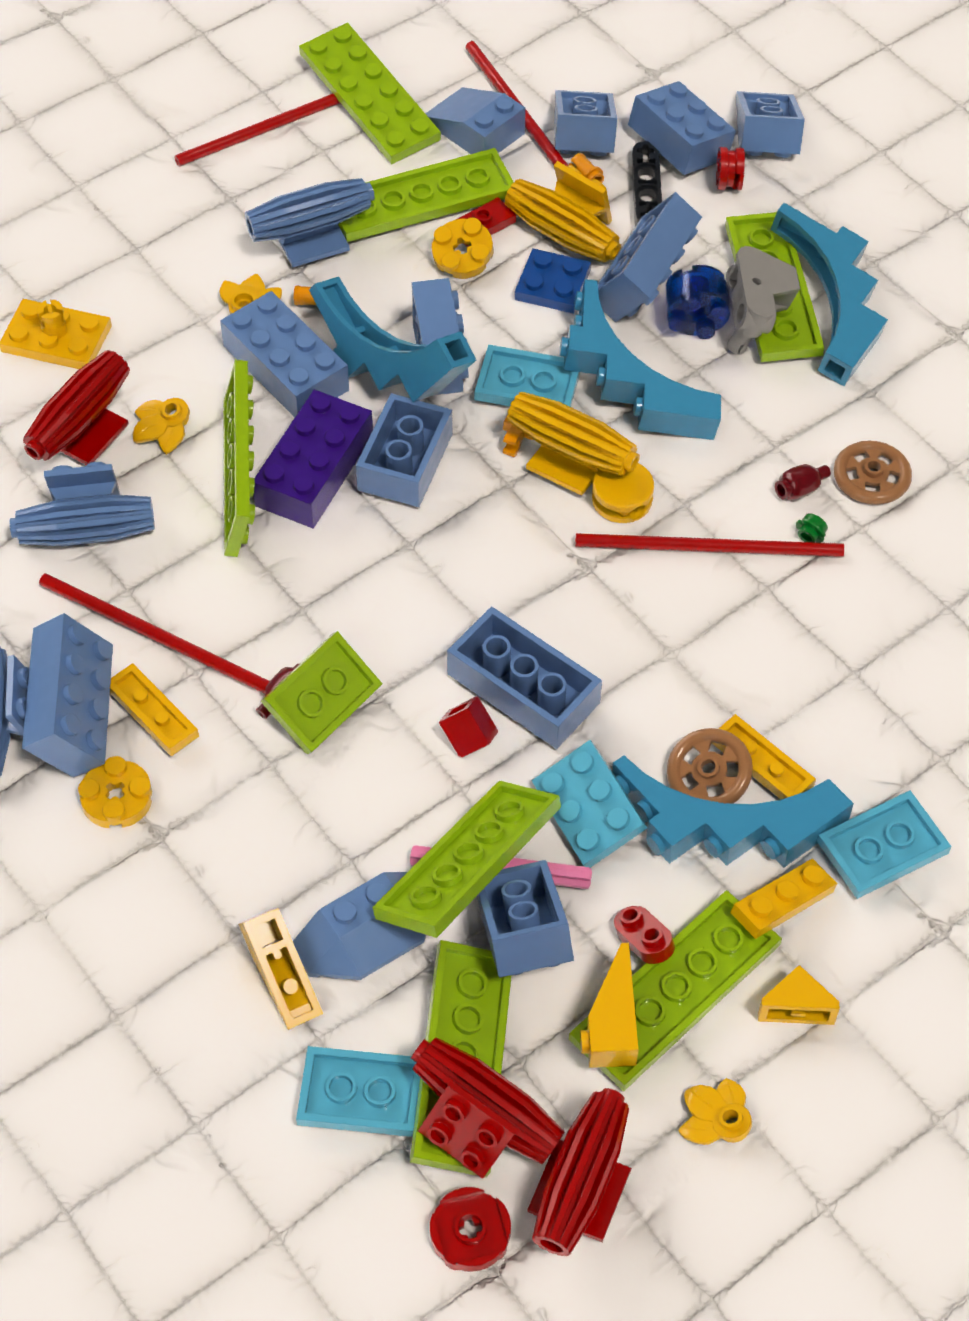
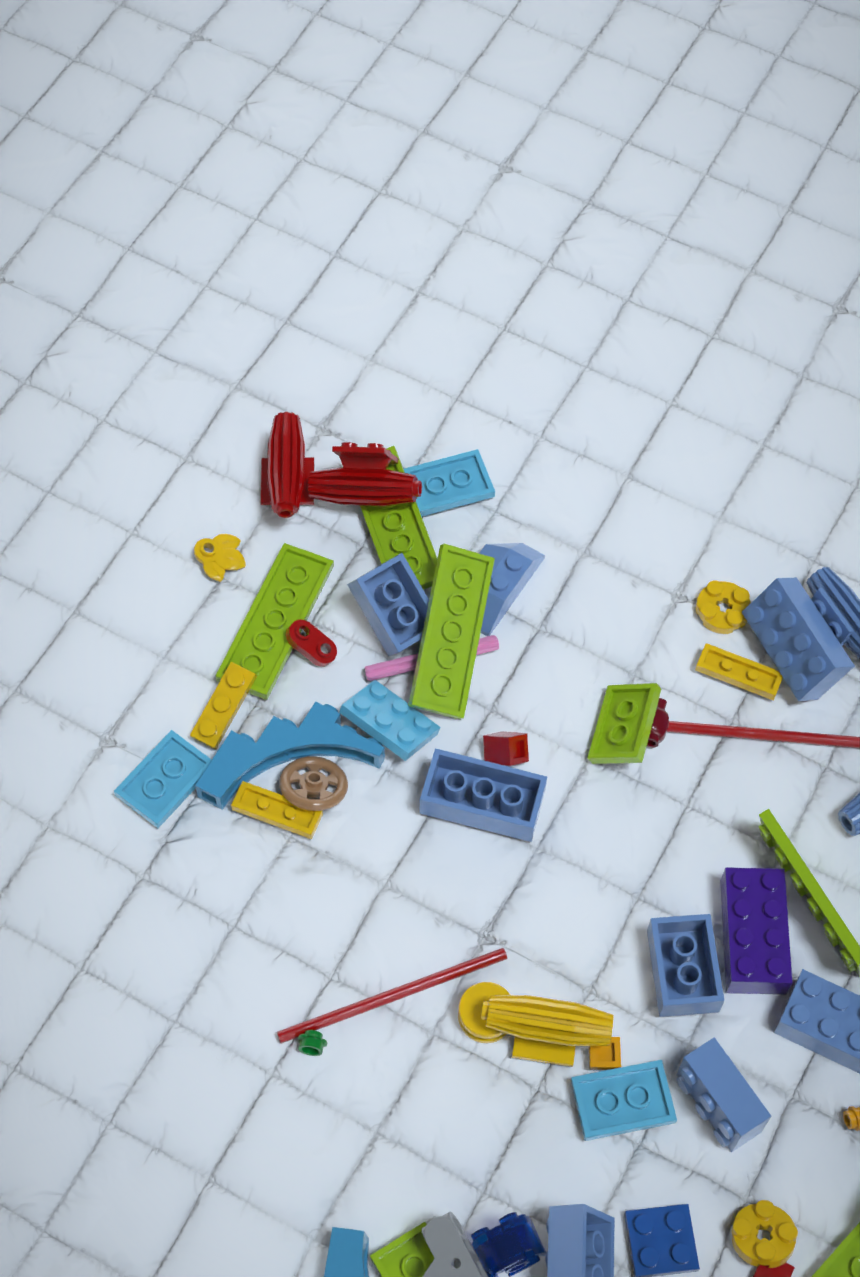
camera: 155 degrees right, 5 degrees up
yellow slope [238,908,323,1030] -> none
dark azure arch [309,277,477,402] -> none
red plate [430,1187,511,1272] -> none
dark azure arch [559,279,721,440] -> none
yellow slope [580,943,639,1068] -> none
yellow slope [758,965,840,1025] -> none
dark red plant [775,464,831,501] -> none
medium nougat plate [833,440,912,505] -> none

